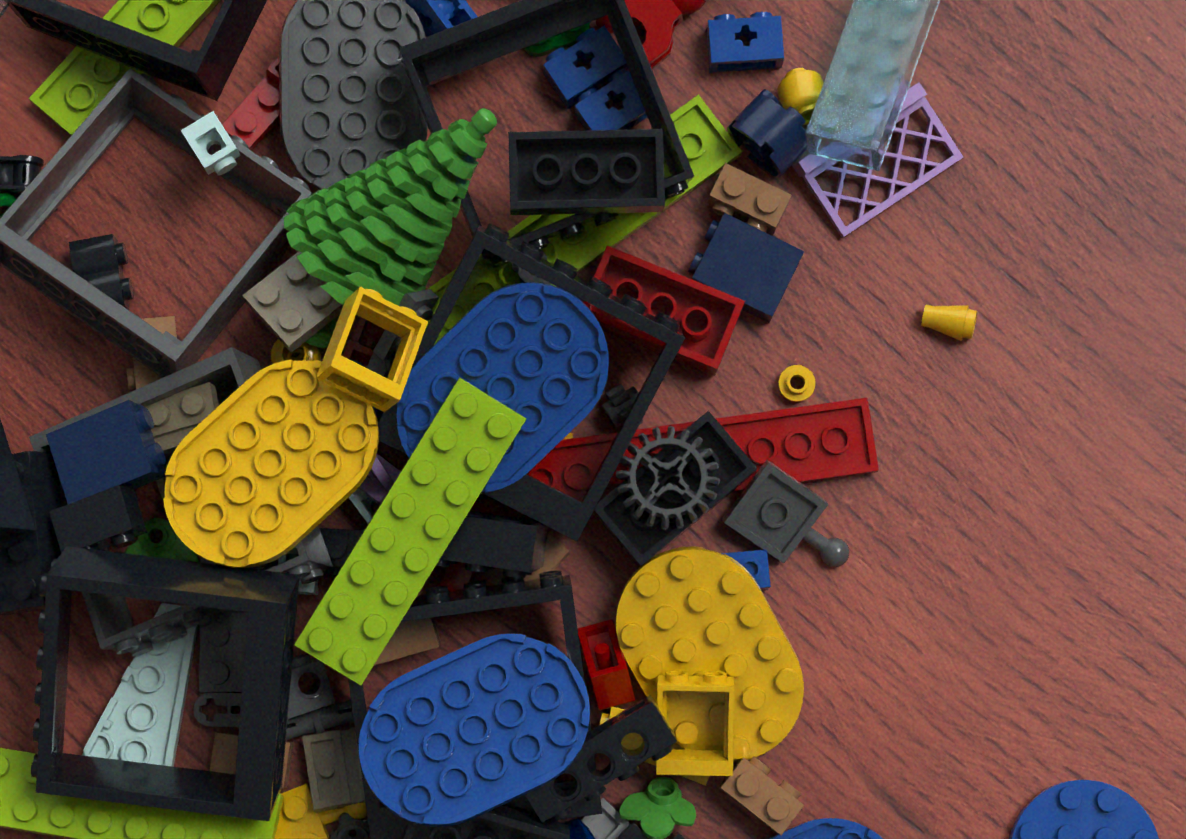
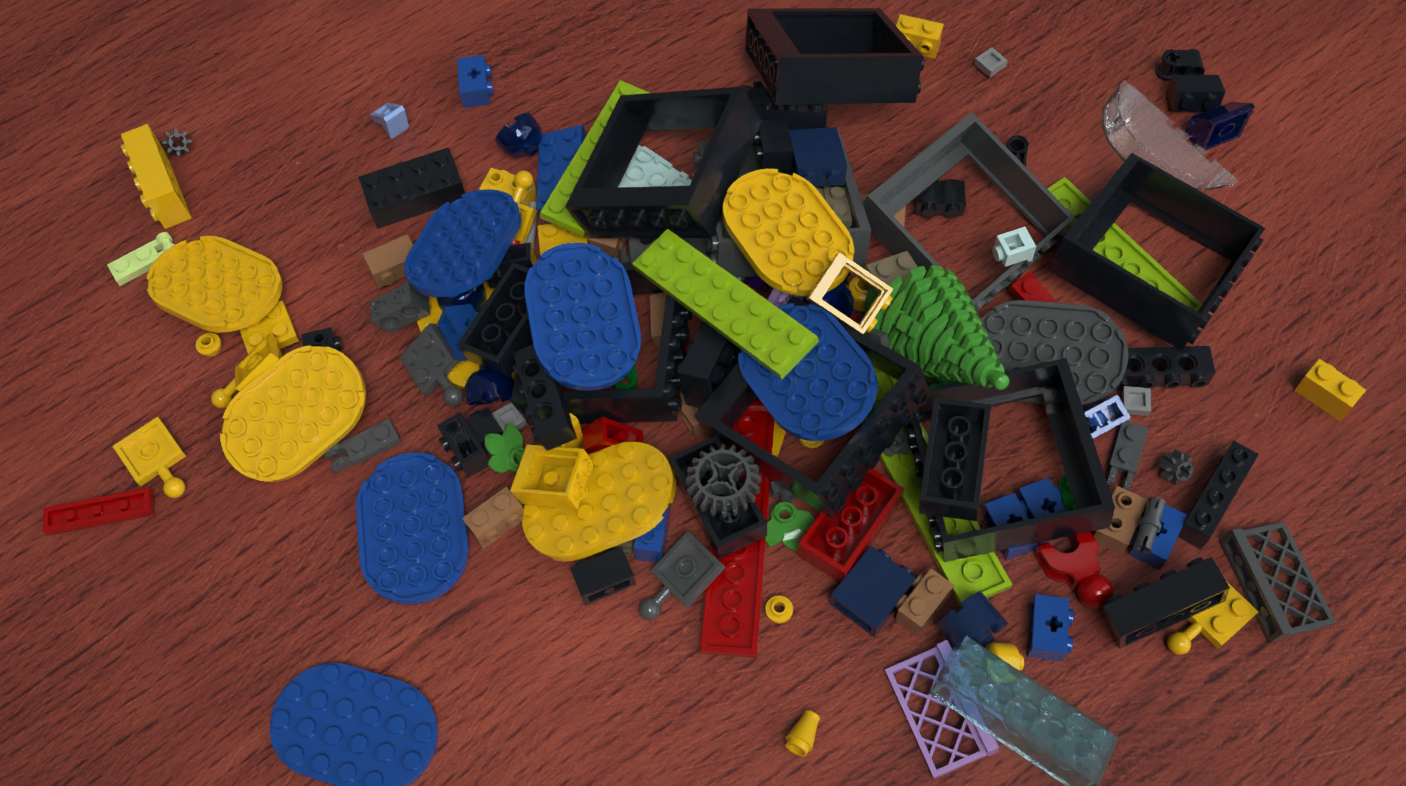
camera: 110 degrees right, 20 degrees down
none -> black brick [570,547,636,606]
none -> bright green plate [766,502,815,552]

